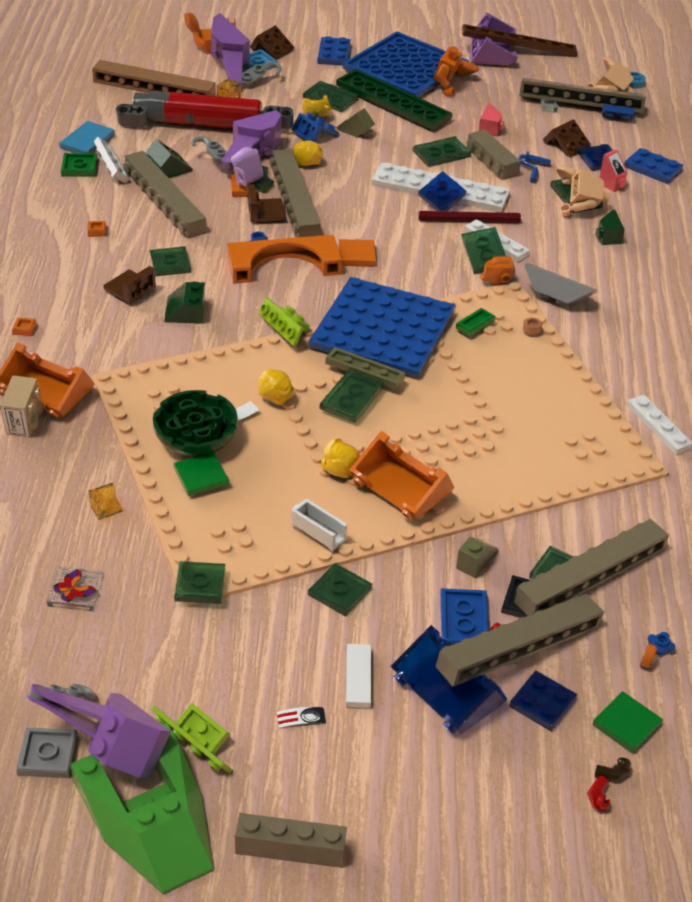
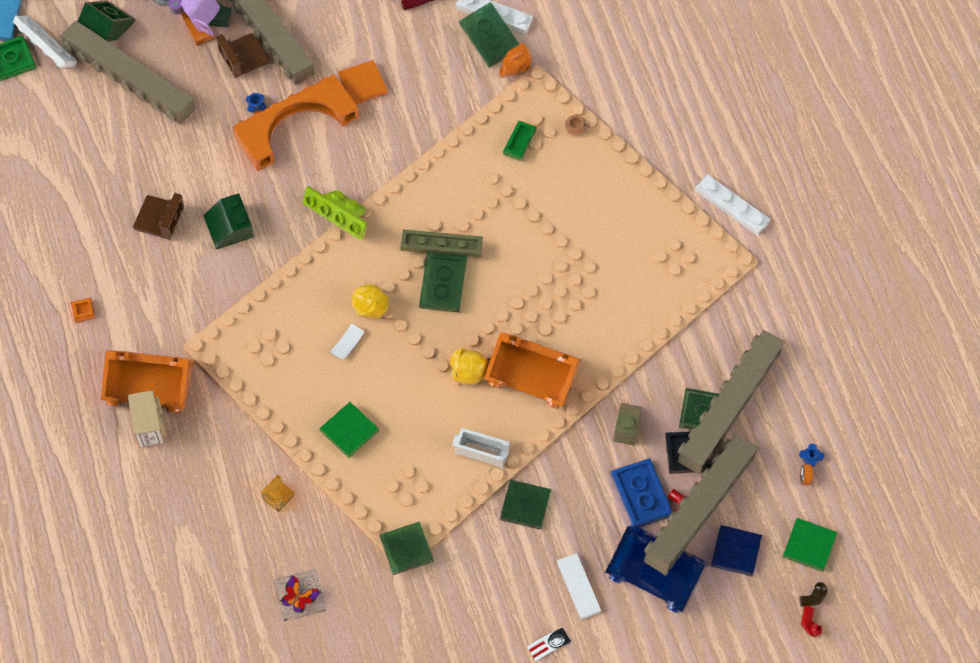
camera: 20 degrees left, 20 degrees up
orange tile [87,221,106,237] -> none
clear green tile [150,246,191,277] -> none
dark green brick [153,390,238,457] -> none
blue plate [308,277,456,377] -> none
light grey wedge [525,263,597,306] -> none

